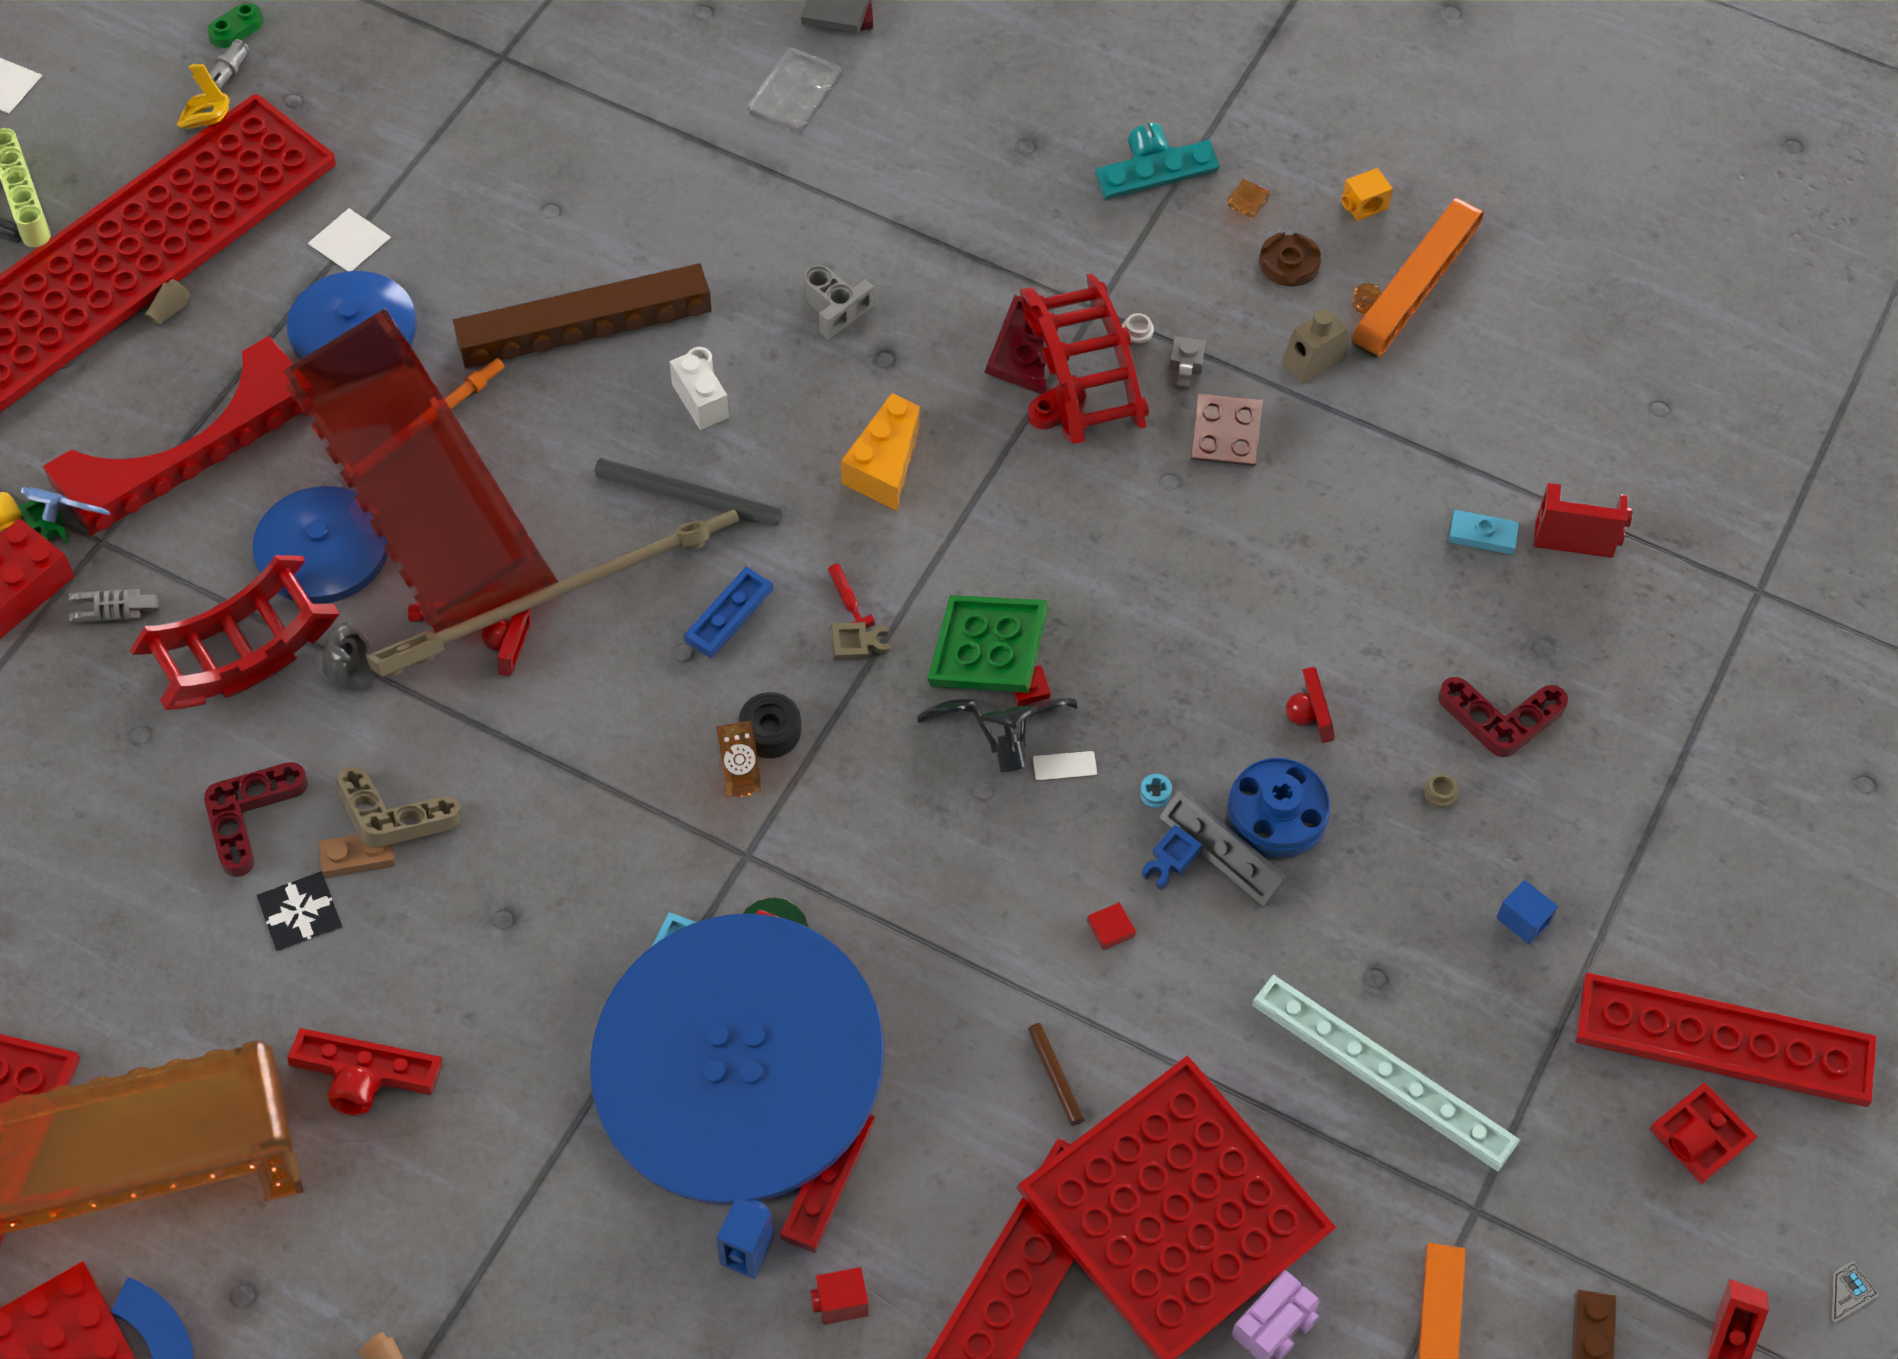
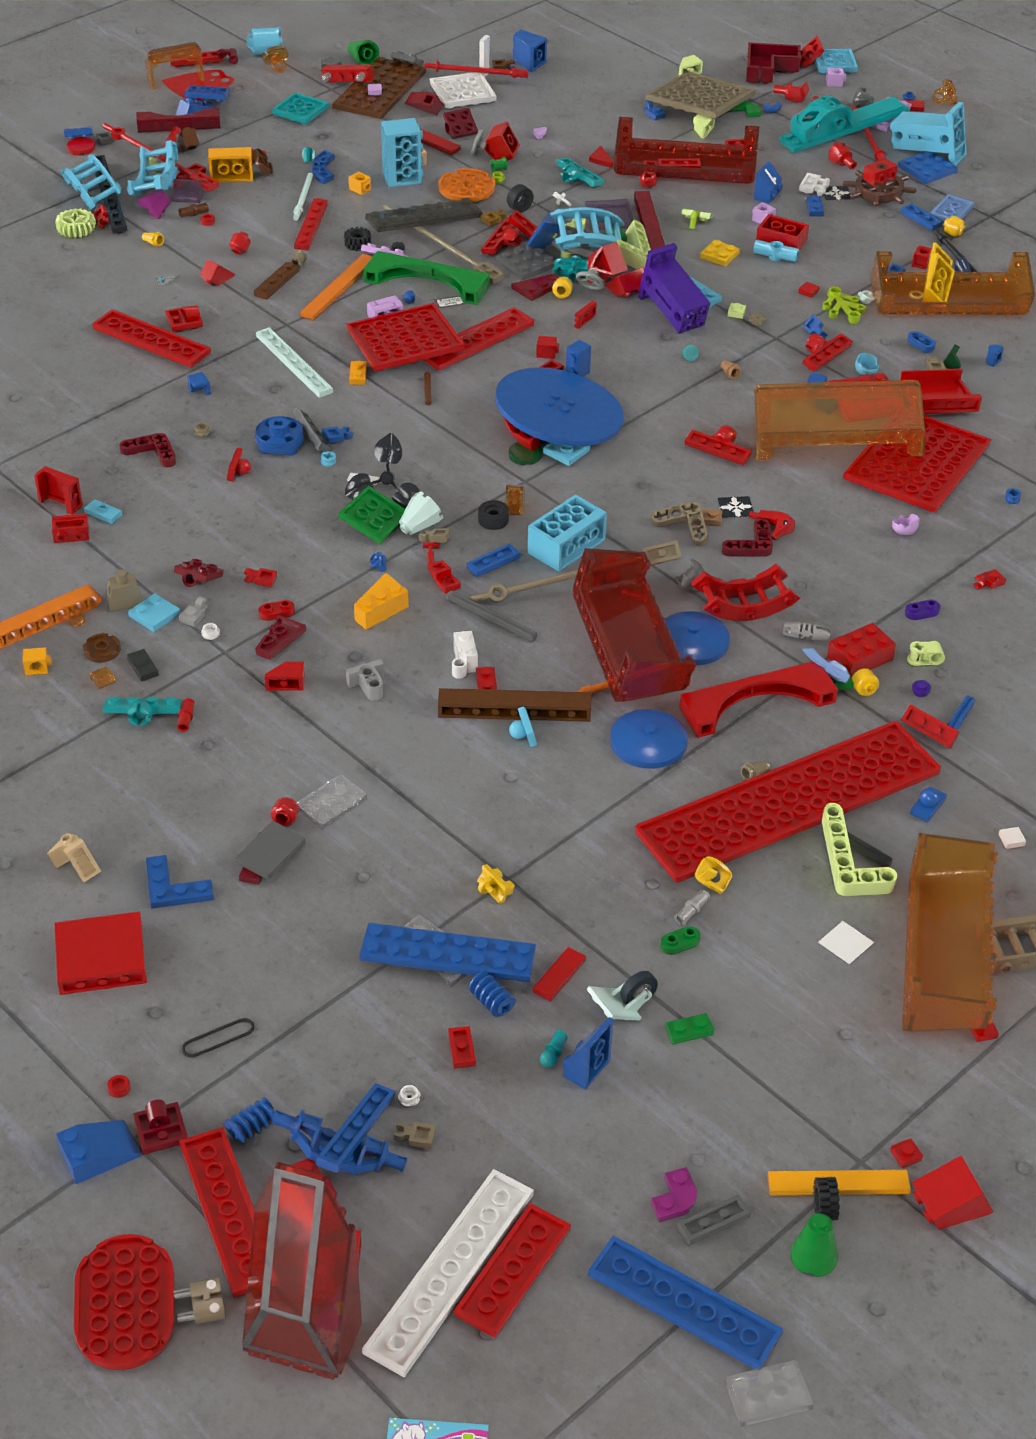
camera: 160 degrees left, 15 degrees down
white sticker [307,208,391,271] -> none
red fence [1020,274,1149,444] -> none
red tile [1087,902,1136,950] -> none
none -> red hinge [52,514,89,543]
none -> pearl dark grey tile [127,649,159,681]
none -> medium azure plate [128,593,180,632]
none -> red pin [177,698,195,732]
none -> red plate [244,568,277,588]
none -> red slope [265,661,305,691]
none -> red head [271,797,299,827]
none -> light orange plate [349,360,367,385]
none -> blue plate [370,551,387,572]
none -> light aqua cone [399,491,443,535]
none -> red slope [427,560,461,594]
none -> red plate [476,667,497,690]
none -> yellow hips [477,864,515,904]
none -> medium azure tile [509,707,537,747]
none -> medium azure brick [528,494,607,572]
none -> red animal [749,510,795,540]

